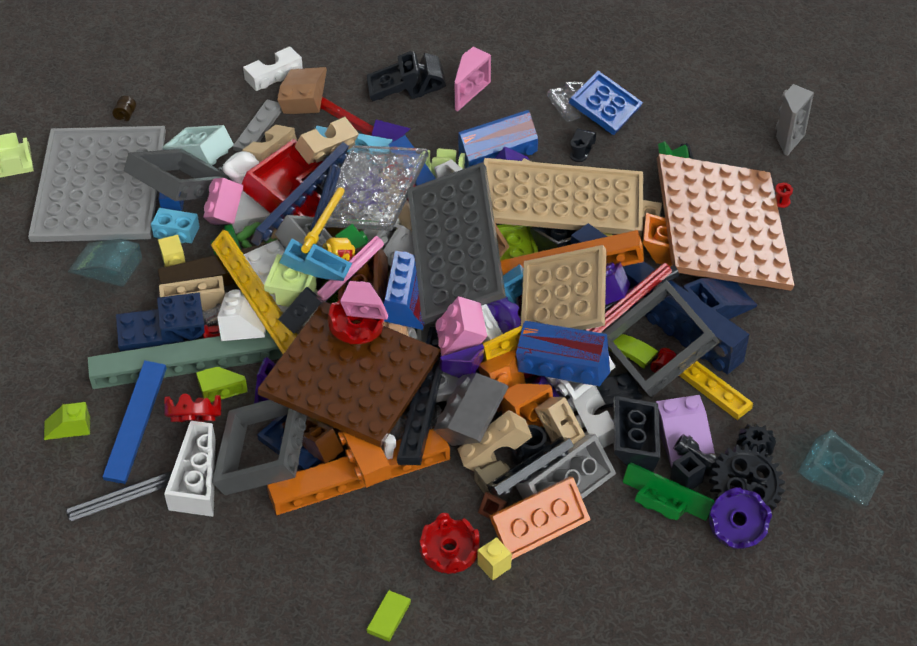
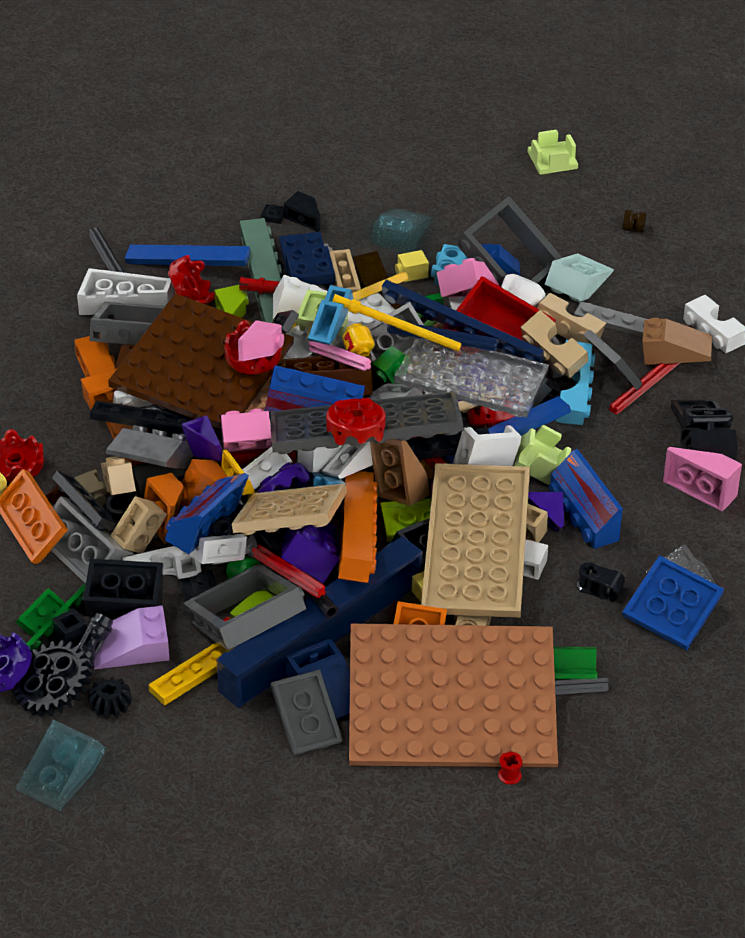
camera: 90 degrees right, 5 degrees down
light grey plate [28,126,166,242] -> none
lime slope [44,402,90,440] -> none
dark purple slope [372,120,411,142] -> none
light grey slope [775,84,814,156] -> none
none -> red pin [239,277,280,295]
none -> black plate [261,204,284,224]
none -> dark grey tile [270,670,343,756]
none -> black slope [284,191,320,232]
none -> red plate [326,398,386,446]
none -> dark grey tile [583,330,642,390]

